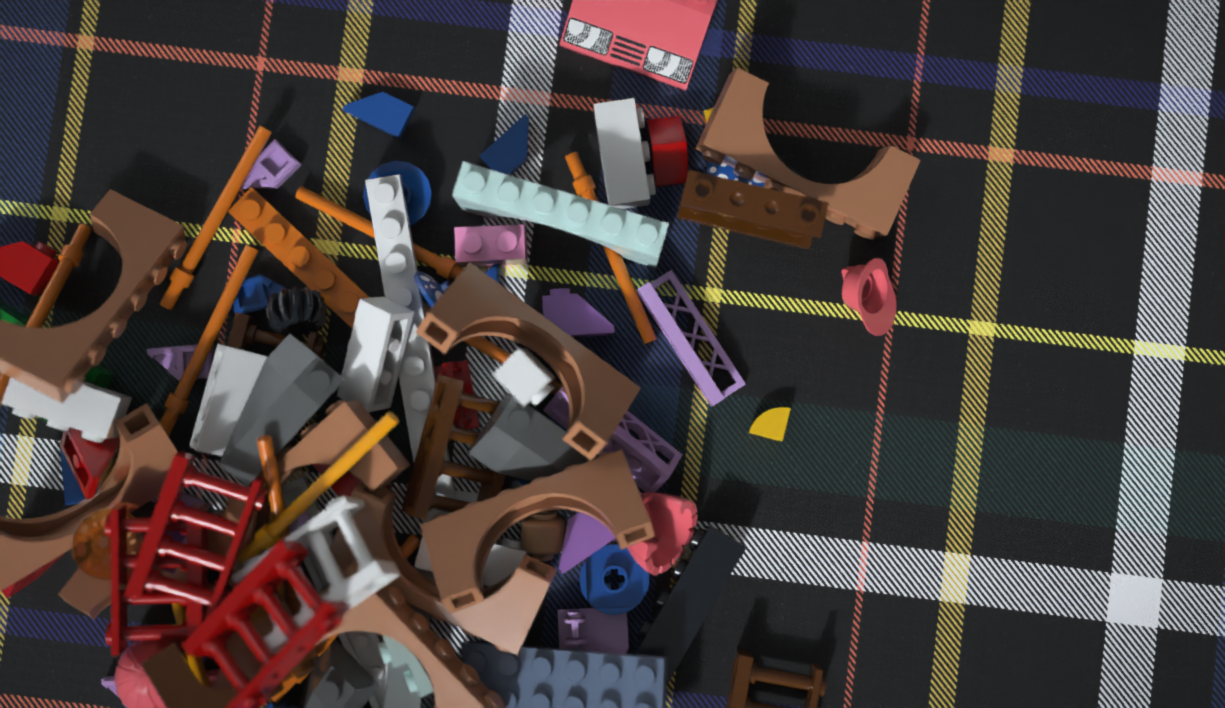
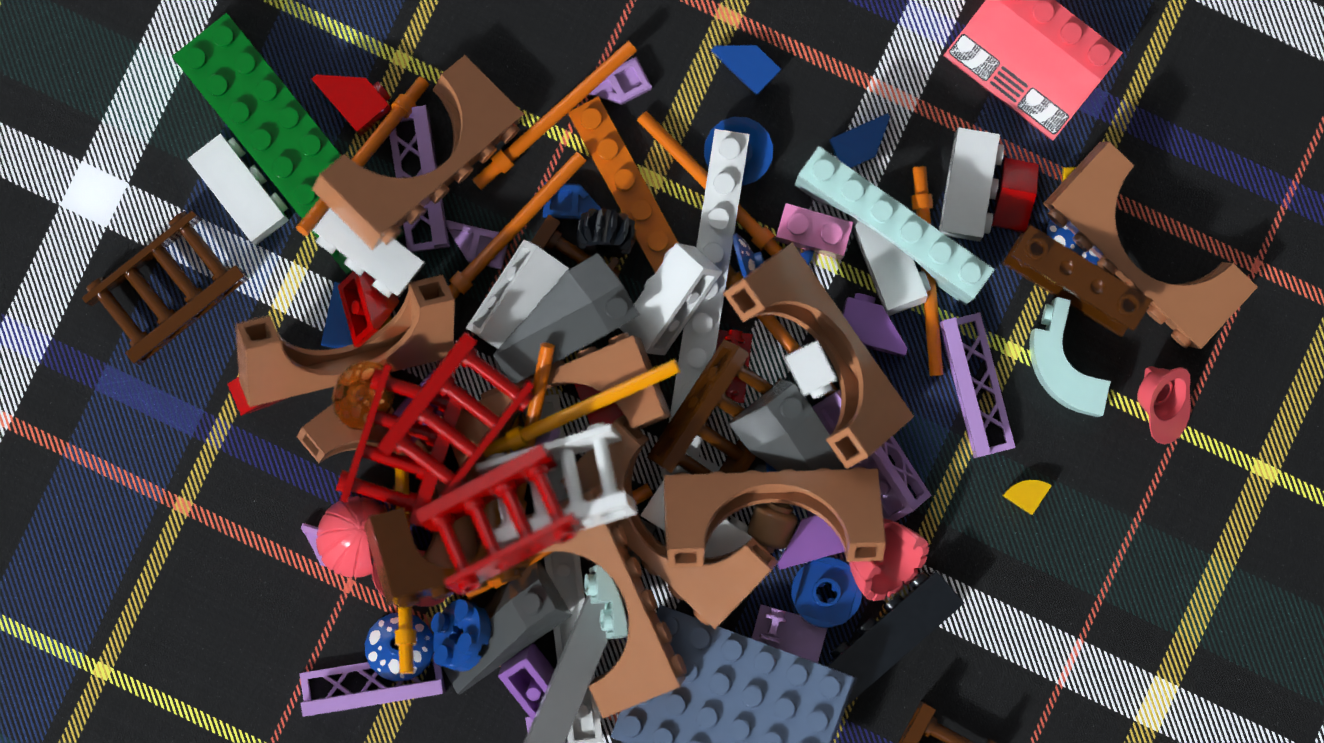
camera: 20 degrees right, 0 degrees up
none -> lavender fence [386,105,450,253]
none -> white brick [849,216,931,316]
none -> light aqua arch [1030,297,1111,417]

